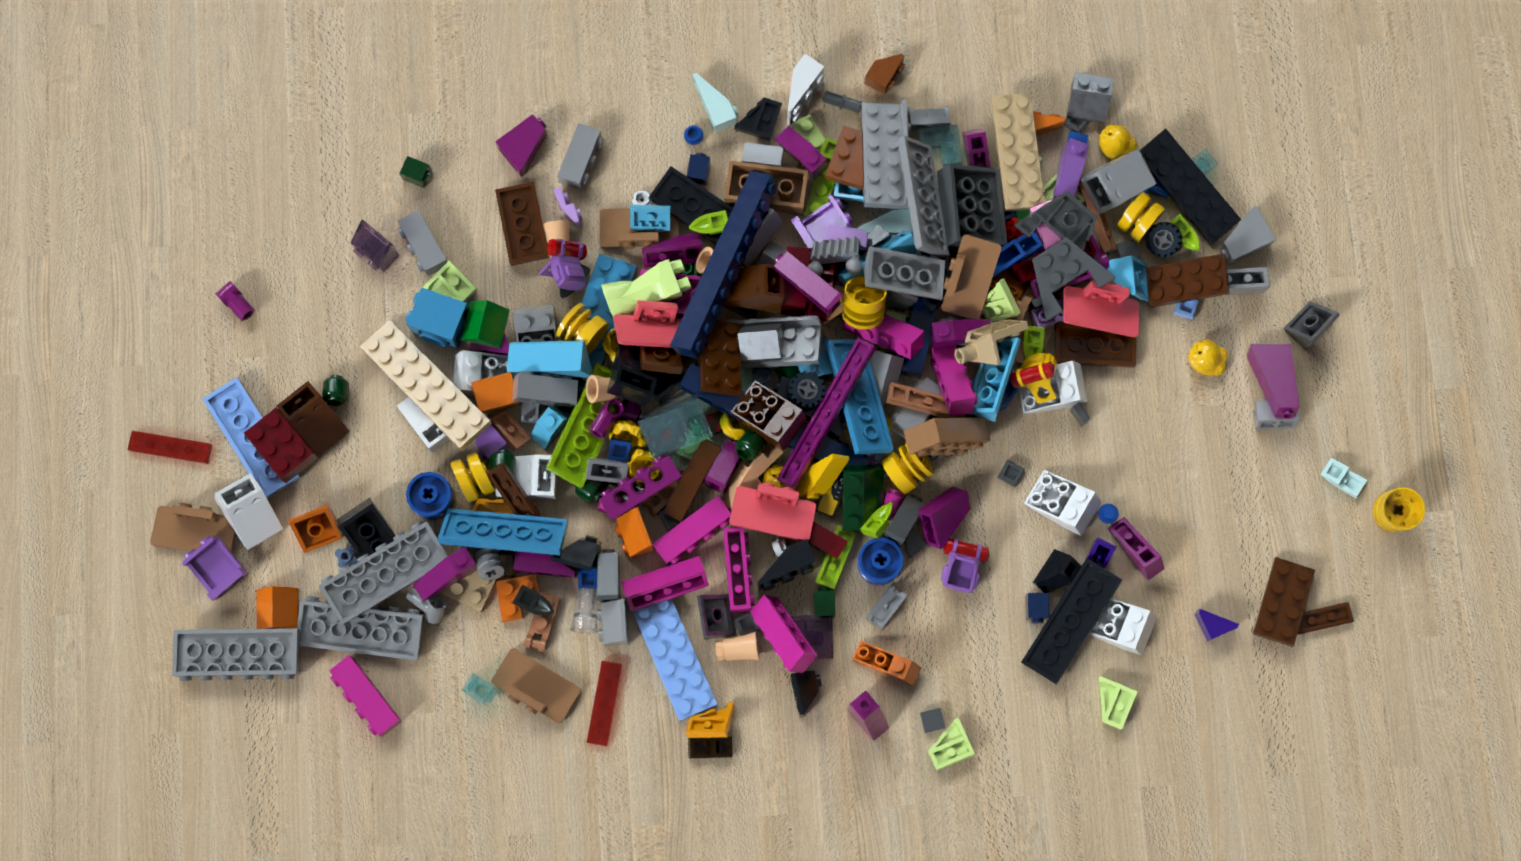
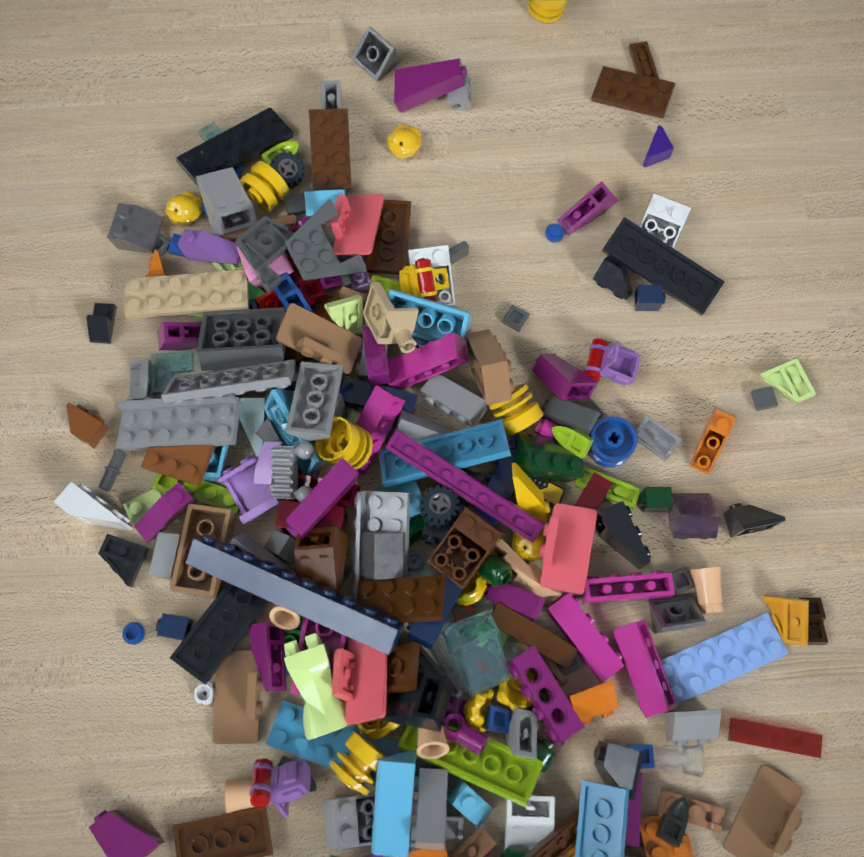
camera: 90 degrees left, 5 degrees down
lavender slope [553,187,583,228] -> none
light grey brick [557,123,603,190] -> none
slope [597,549,621,605] -> none
medium azure bracket [630,204,671,232] -> none
lime plate [689,210,728,235] -> none
light aqua slope [693,73,739,133] -> none
dark pink brick [750,594,818,673] -> none
white plate [772,537,788,557] -> none
magenta slope [847,690,889,741] -> none
nougat plate [886,382,967,418] -> none
white slope [1024,470,1102,536] -> none
dark purple slope [1085,538,1117,569] -> none
yellowish green wing [1099,676,1138,731] -> none
light blue tile [1173,300,1199,320] -> none
light grey slope [1220,206,1275,265] -> none
light aqua slope [1321,458,1367,499] -> none
none -> black slope [86,303,117,344]

